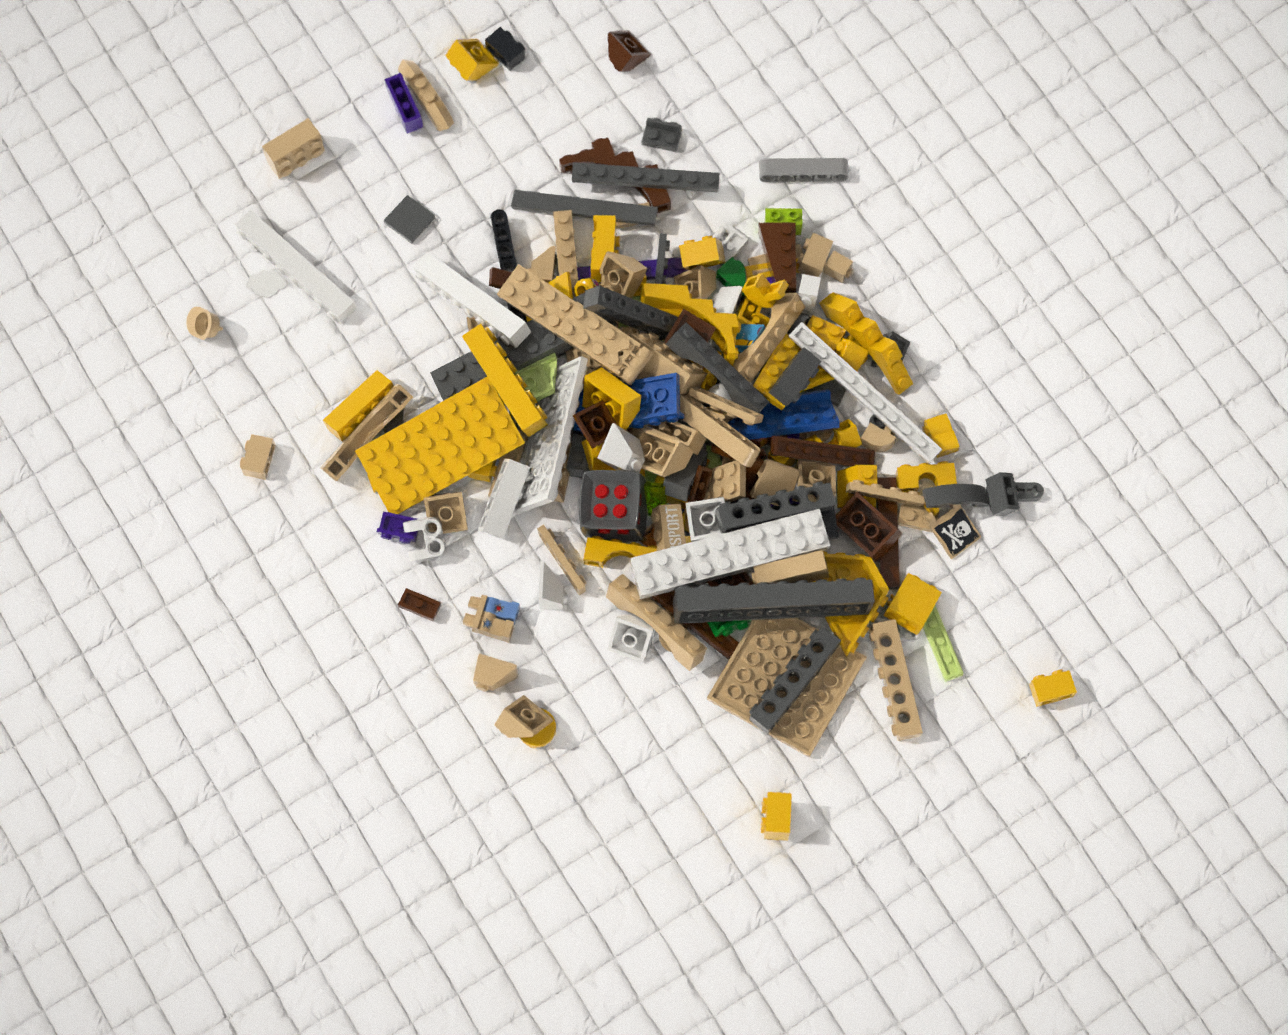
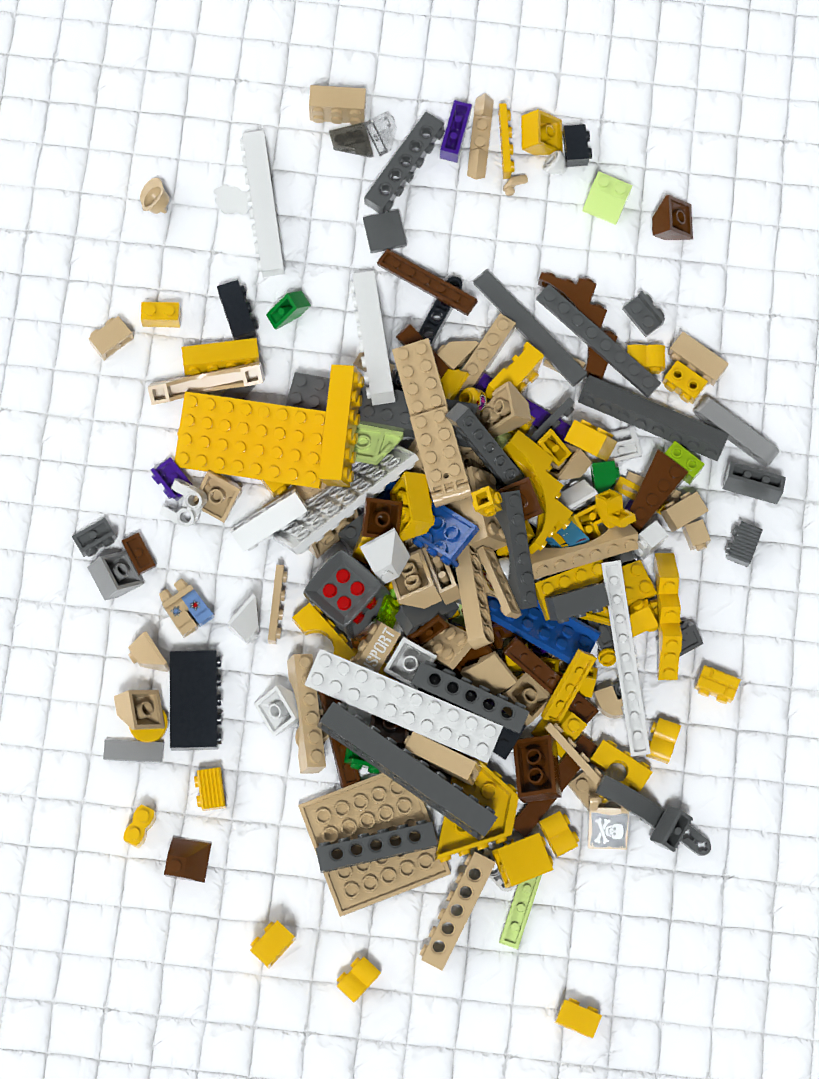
camera: 35 degrees right, 5 degrees up
none -> dark grey bracket [72,518,117,557]
none -> light grey slope [87,551,144,601]
none -> light grey tile [103,740,164,763]
none -> yellow brick [123,804,156,849]
none -> yellow brick [141,302,181,328]
none -> reddish brown slope [164,837,212,883]
none -> black brick [170,650,222,751]
none -> yellow brick [194,767,226,811]
none -> black brick [216,280,258,340]
none -> green slope [266,291,311,330]
none -> clear smoke wing [329,122,373,158]
none -> yellow brick [336,956,381,1003]
none -> clear slope [364,111,397,156]
none -> dark grey brick [364,112,445,214]
none -> reddish brown tile [377,249,478,316]
none -> yellow brick [471,486,502,517]
none -> yellow plate [498,103,515,179]
none -> tan arm [503,174,528,196]
none -> yellow slope [537,429,572,467]
none -> yellow brick [538,811,579,858]
none -> yellow plate [541,649,597,725]
none -> white brick [543,151,568,176]
none -> dark grey brick [578,375,729,461]
none -> yellowish green slope [582,171,633,225]
none -> yellow plate [598,648,616,667]
none -> yellow brick [626,344,665,374]
none -> yellow brick [662,360,708,404]
none -> tan brick [668,331,729,386]
none -> yellow brick [694,665,741,704]
none -> dark grey brick [722,462,786,505]
none -> dark grey brick [725,521,763,567]

